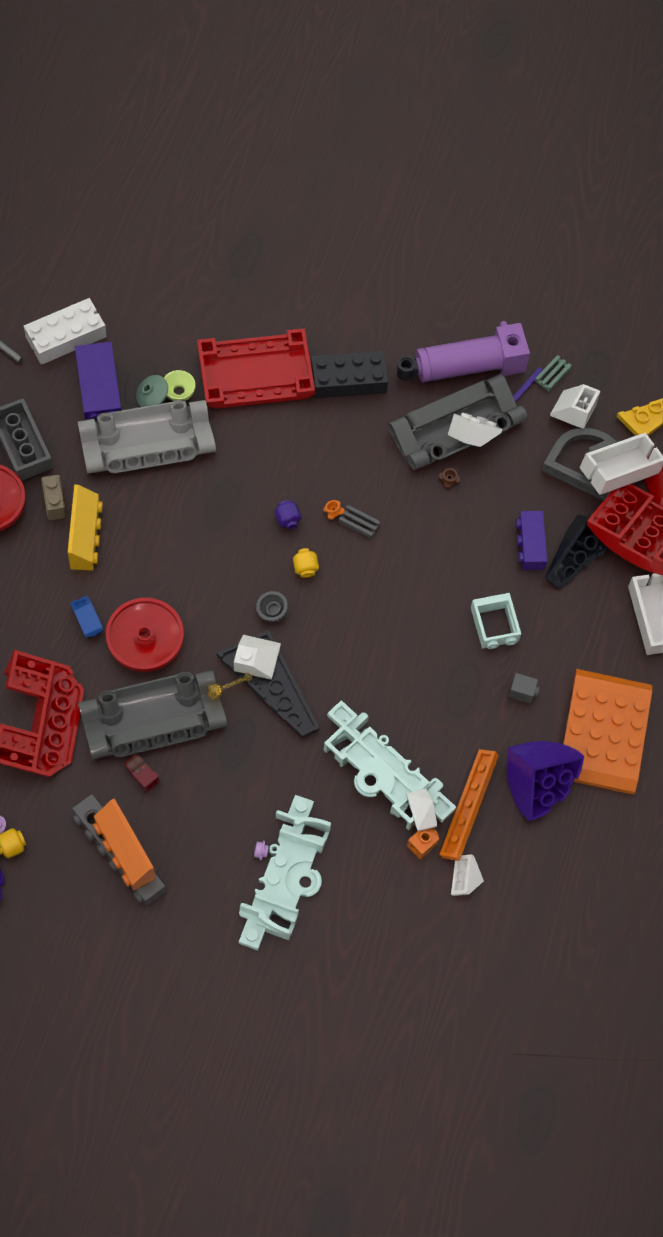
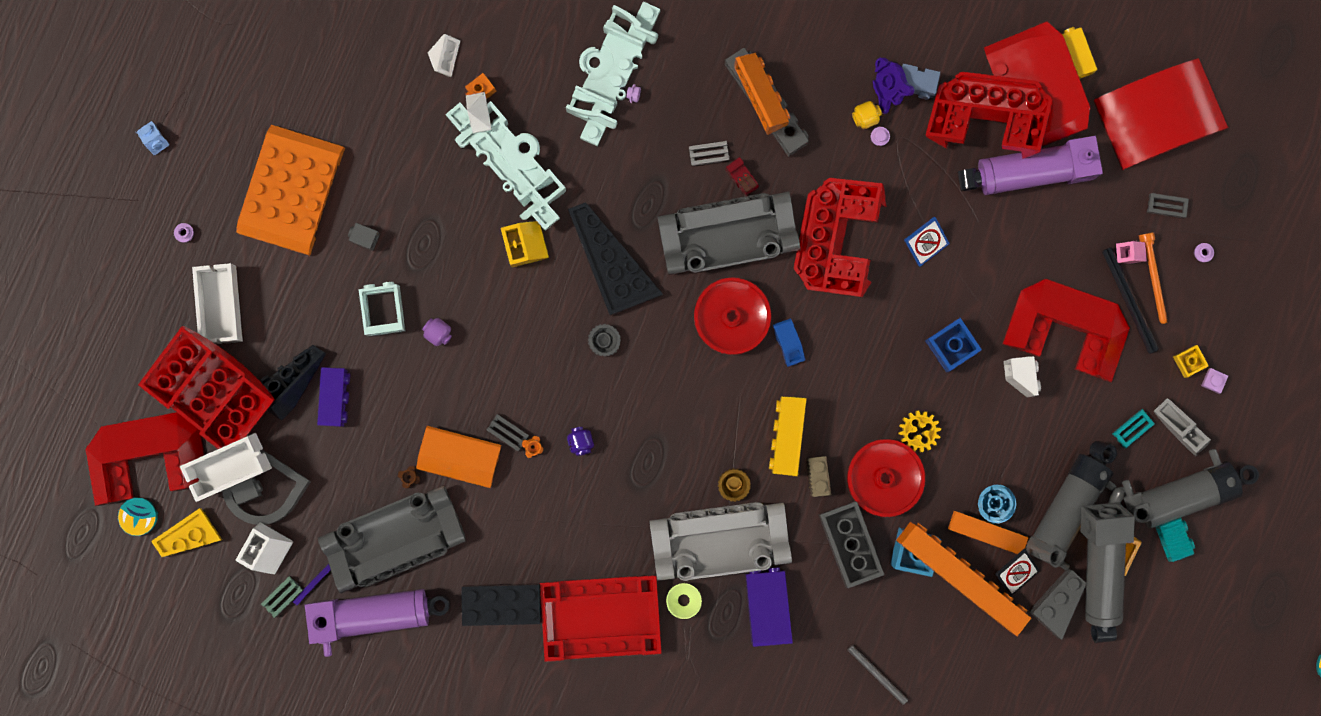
camera: 170 degrees left, 20 degrees up
white piece [24,298,107,365] -> none
sand green dish [136,375,168,407] -> none
clear yellow hinge [206,673,252,701] -> none
white slope [234,635,281,680] -> none
yellow head [293,548,319,578] -> none
orange plate [439,749,499,861] -> none
white slope [448,412,502,447] -> none
dark purple brick [507,741,584,821] -> none
none -> orange slope [416,426,501,488]
none -> medium lavender head [422,318,452,346]
none -> yellow slope [501,221,549,268]
none -> light grey tile [689,141,729,166]
none -> pearl gold hat [718,468,751,502]

